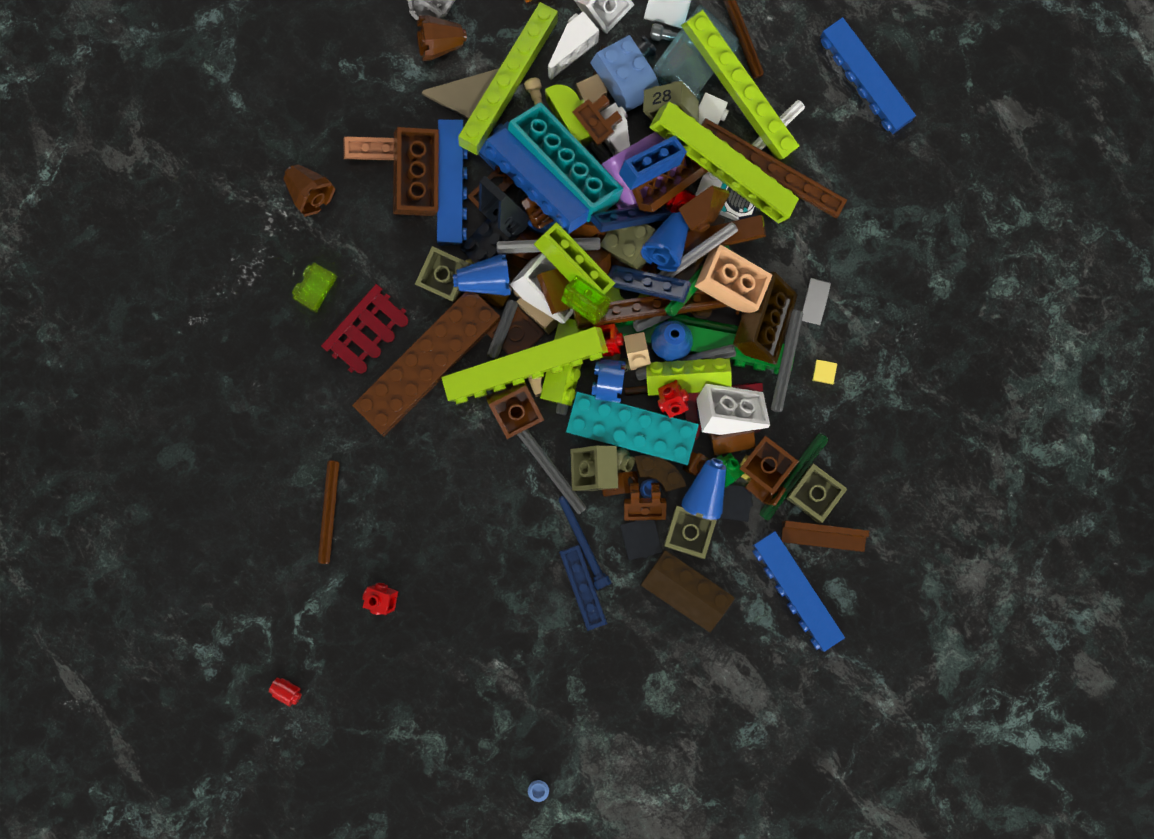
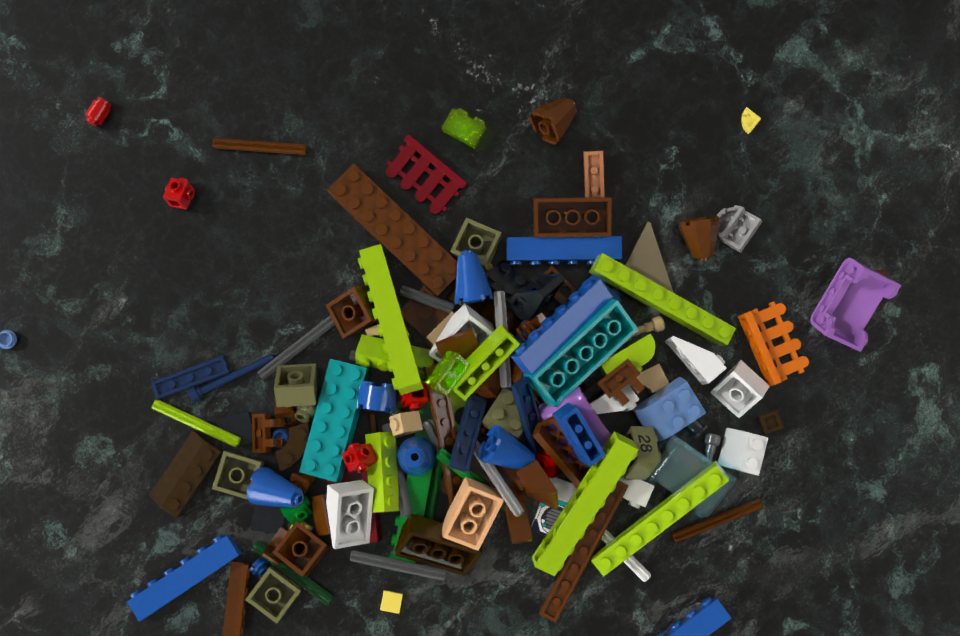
camera: 90 degrees right, 0 degrees up
light grey slope [802,278,831,325] -> none
none -> lime axle [152,400,241,447]
none -> blue plate [250,558,268,577]

